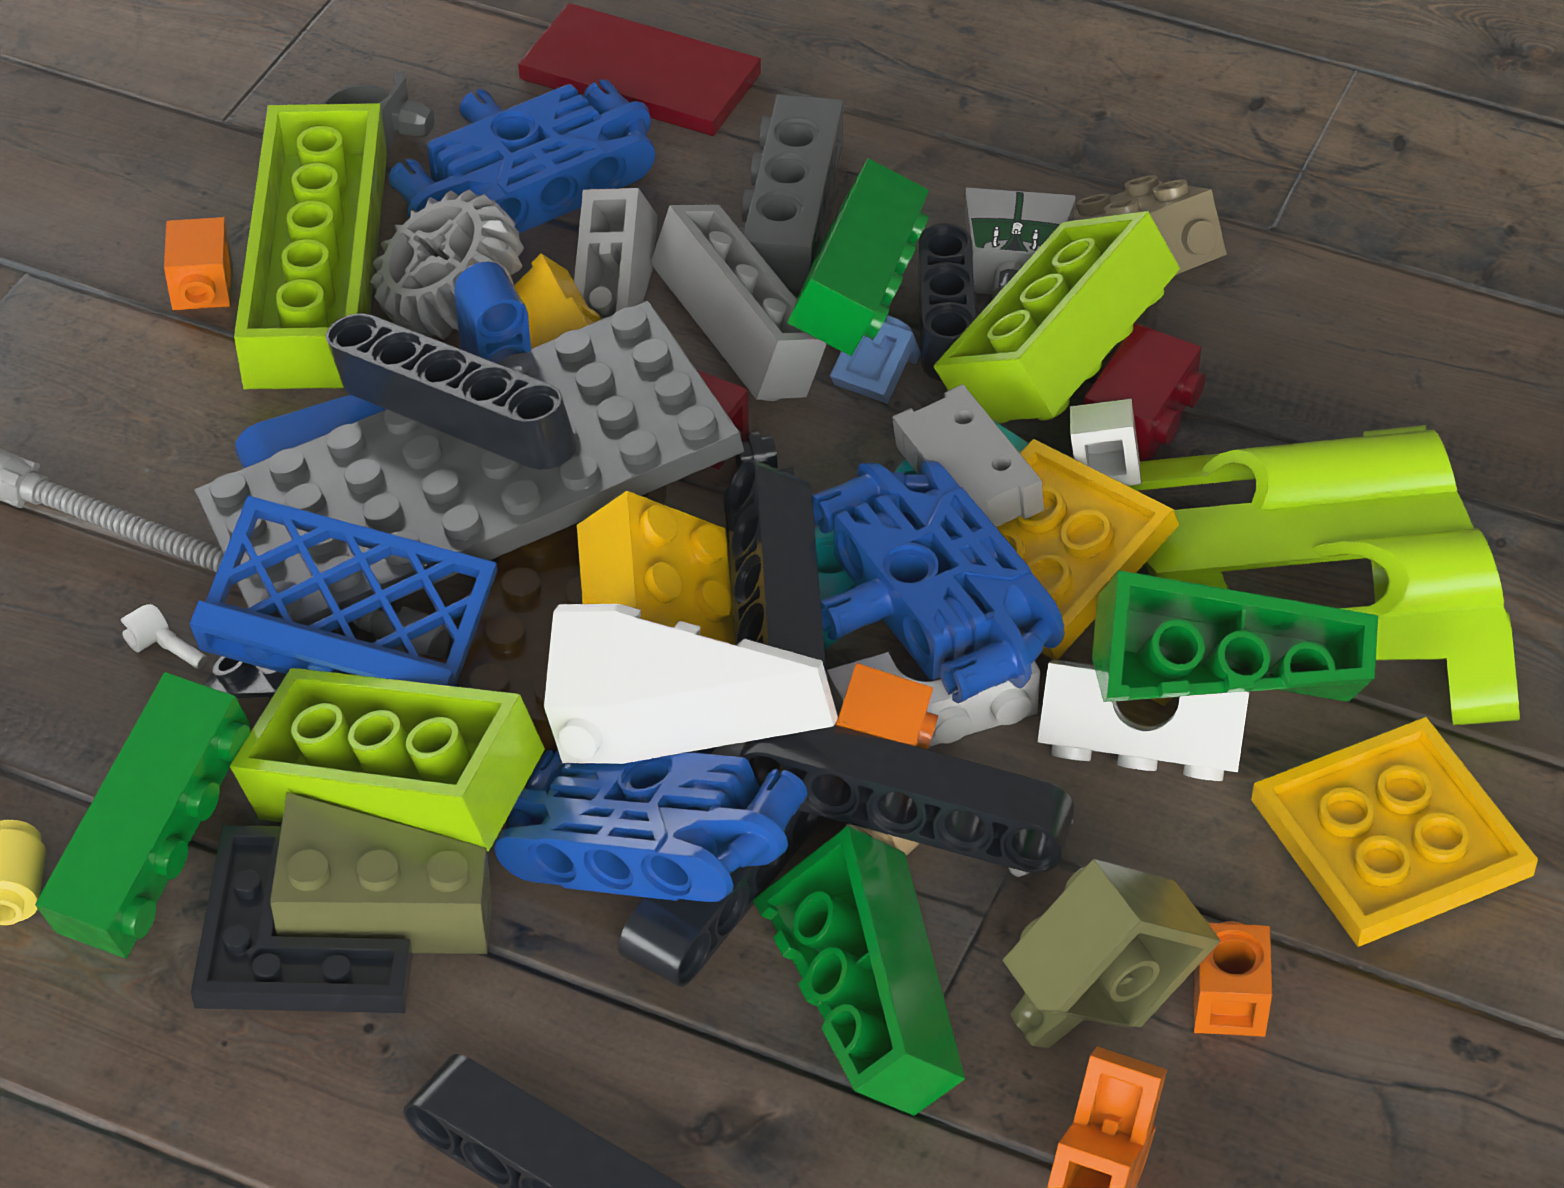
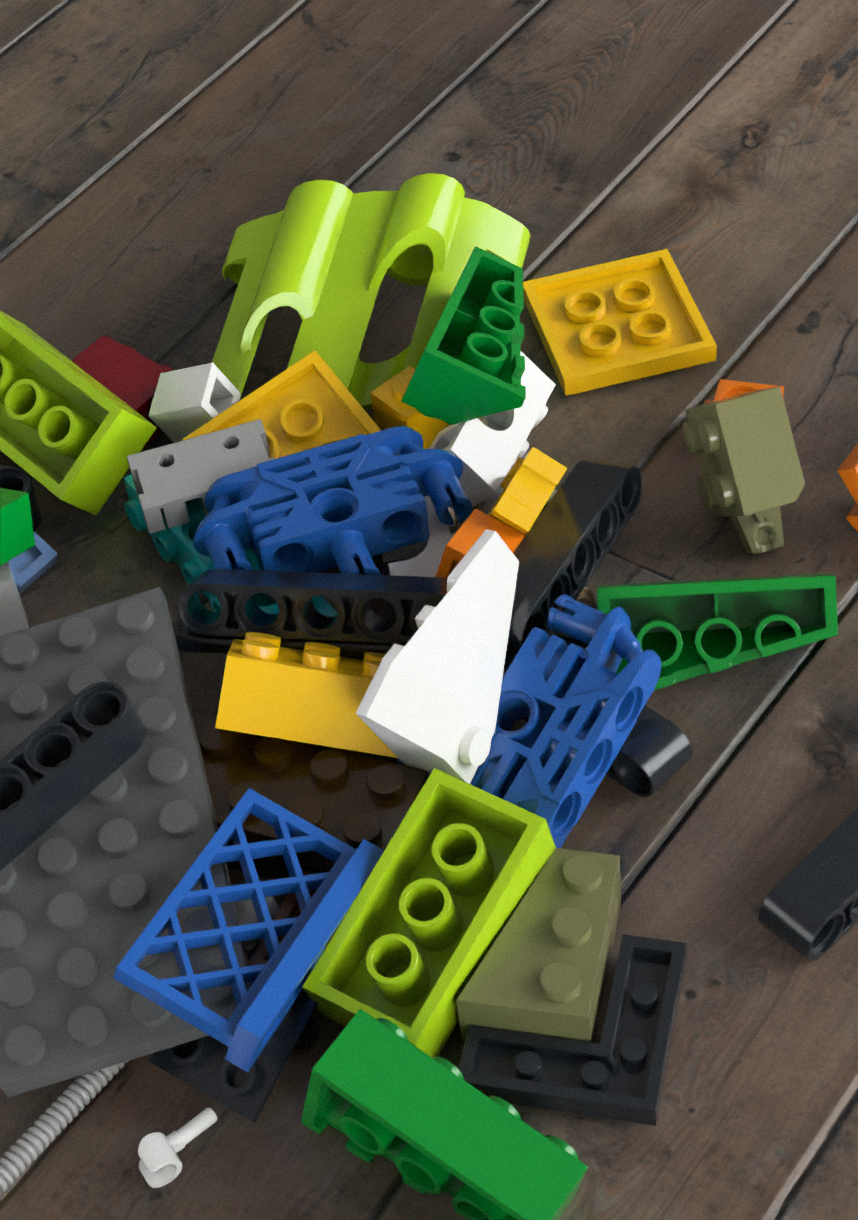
camera: 75 degrees left, 0 degrees up
none -> yellow piece [488,447,567,534]

